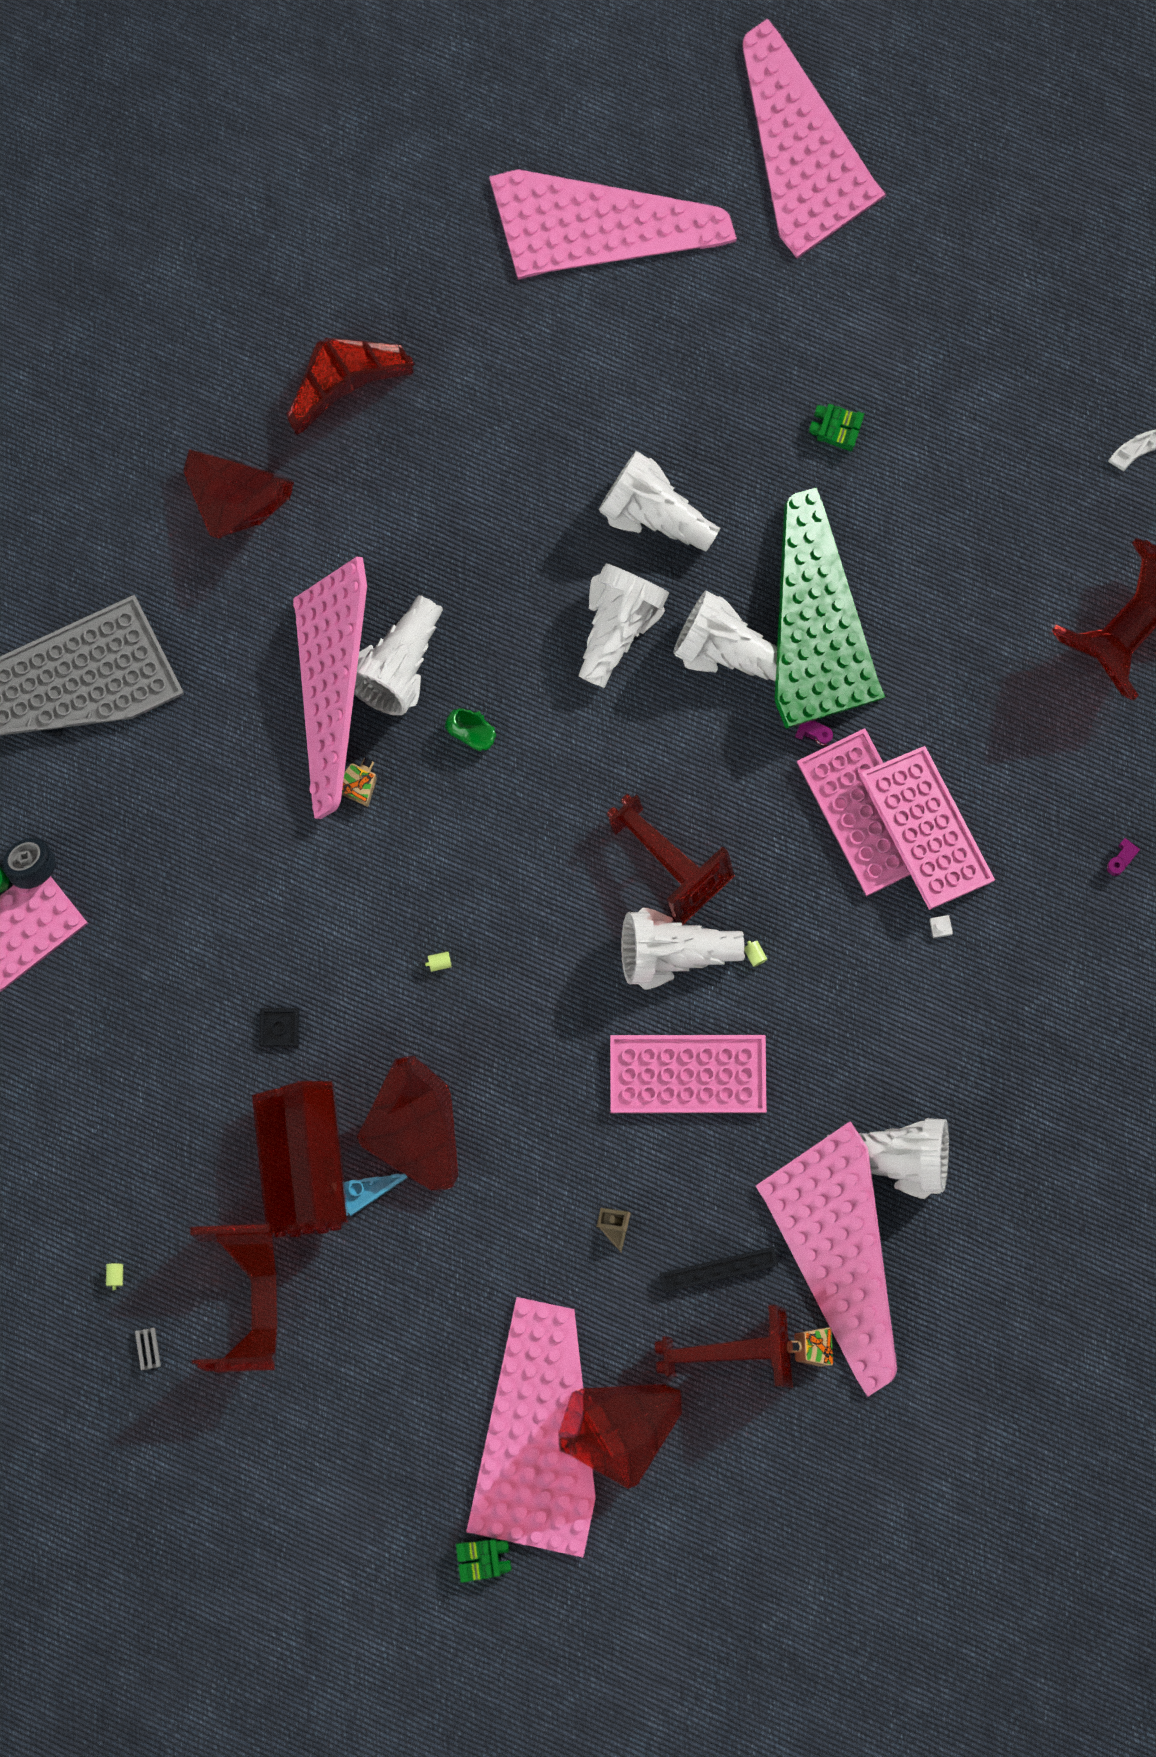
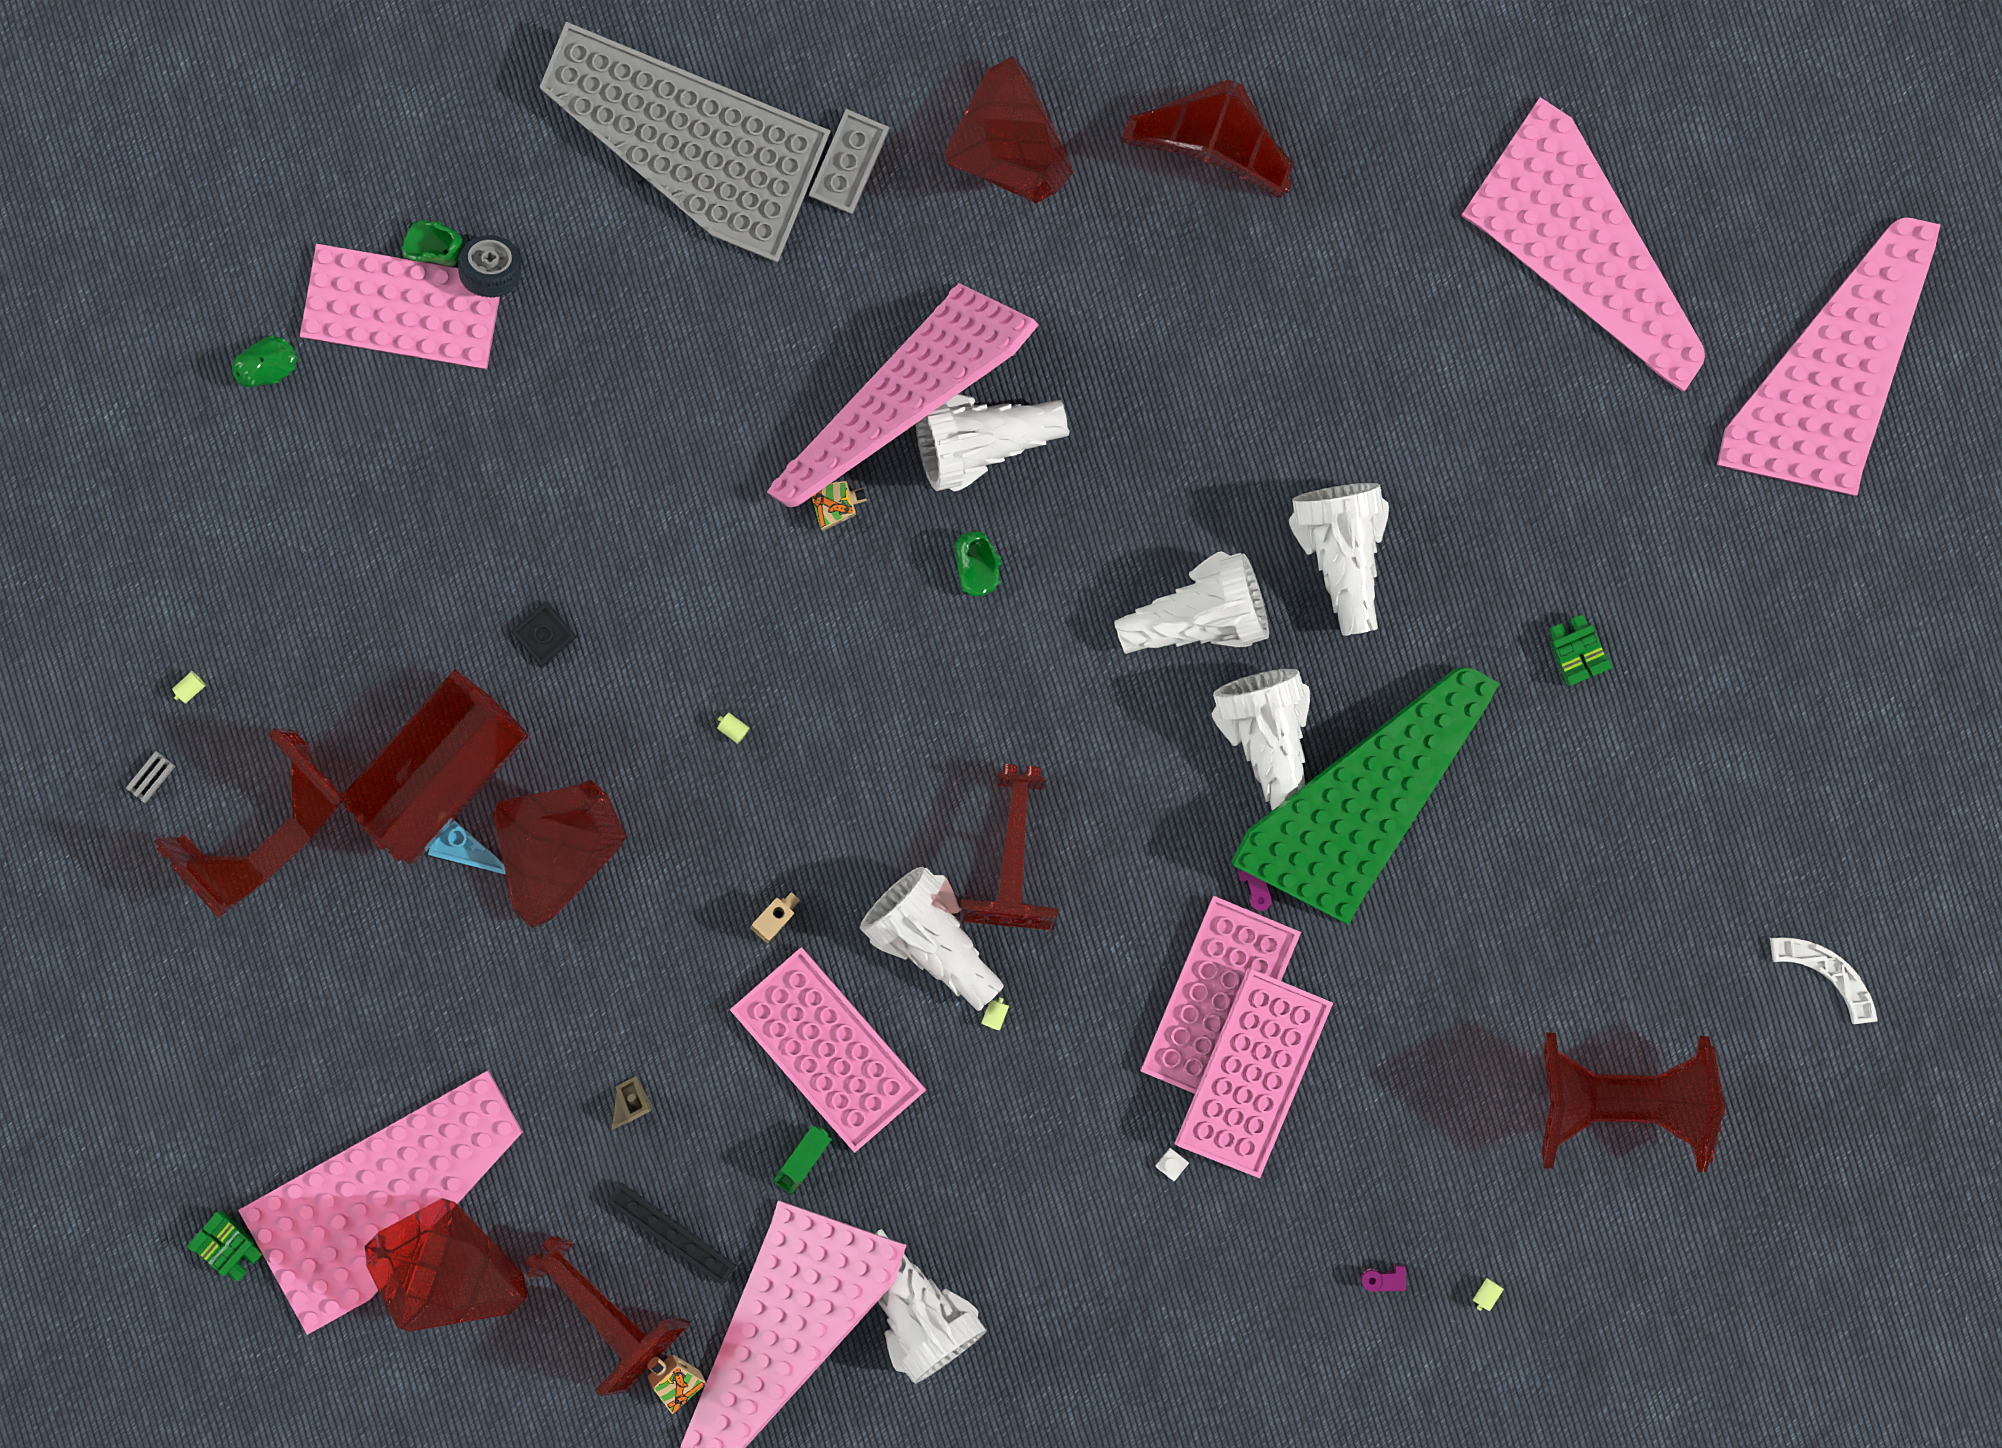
camera: 50 degrees right, 10 degrees up
none -> tan torso [750,891,800,944]
none -> green slope [772,1126,832,1195]
none -> light grey plate [809,109,890,215]

